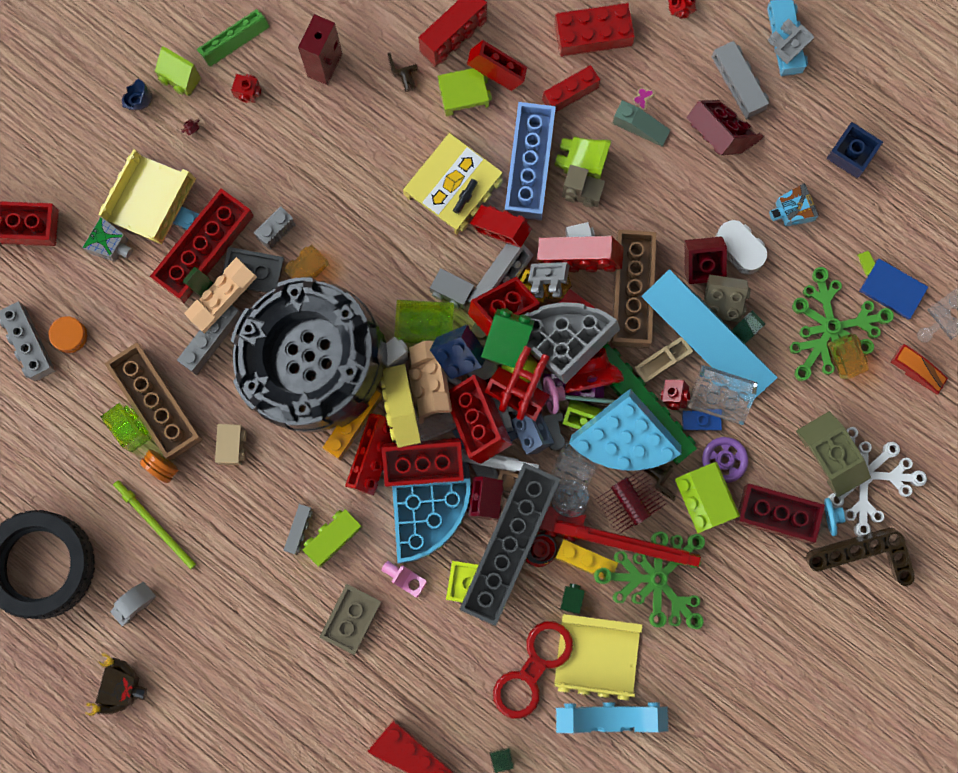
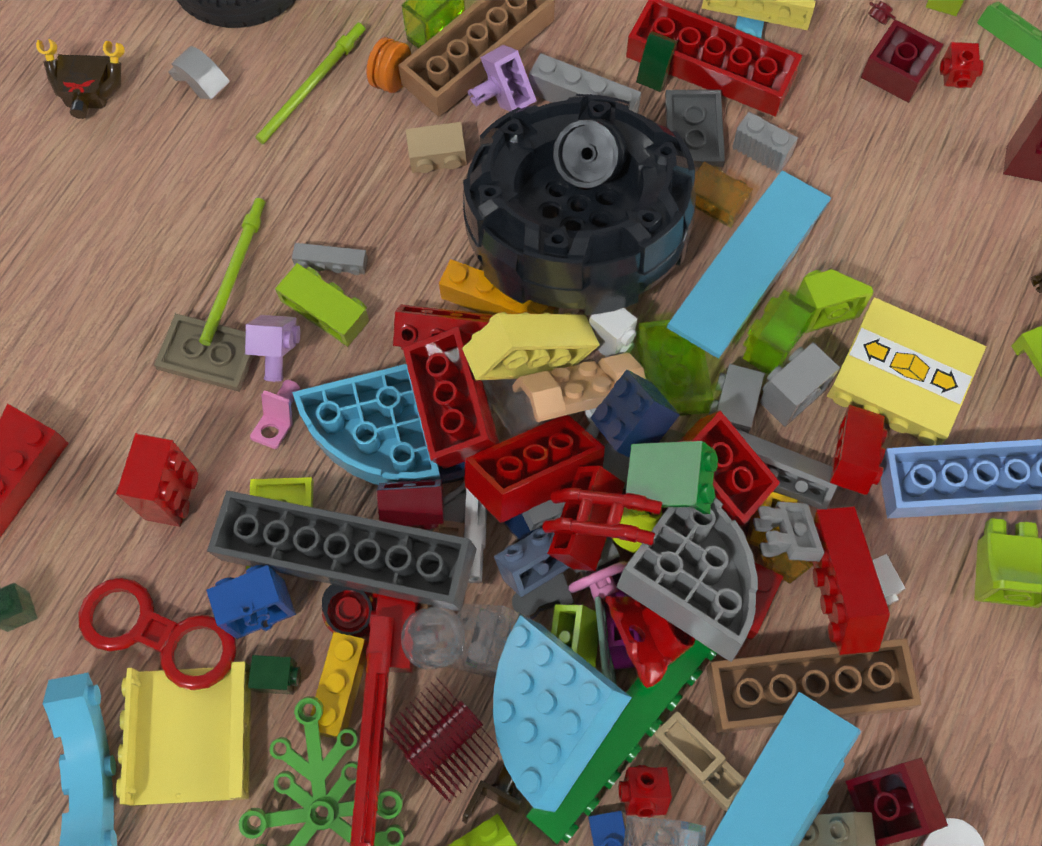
camera: 80 degrees right, 10 degrees down
light nougat piece [184,257,257,334] -> none
black bar [453,179,478,215] -> none
dark tan brick [562,164,605,208] -> none
none -> red brick [116,433,198,527]
none -> lime bar [199,198,266,346]
none -> blue brick [206,565,296,639]
none -> lavender brick [245,315,300,382]
none -> lavender brick [468,45,537,112]
none -> black wheel [553,118,627,188]
none -> medium azure slope [667,170,832,359]
none -> clear neon green brick [742,289,815,375]
none -> light grey brick [760,342,840,427]
none -> lime slope [792,269,874,333]
none -> dark red brick [861,19,944,103]

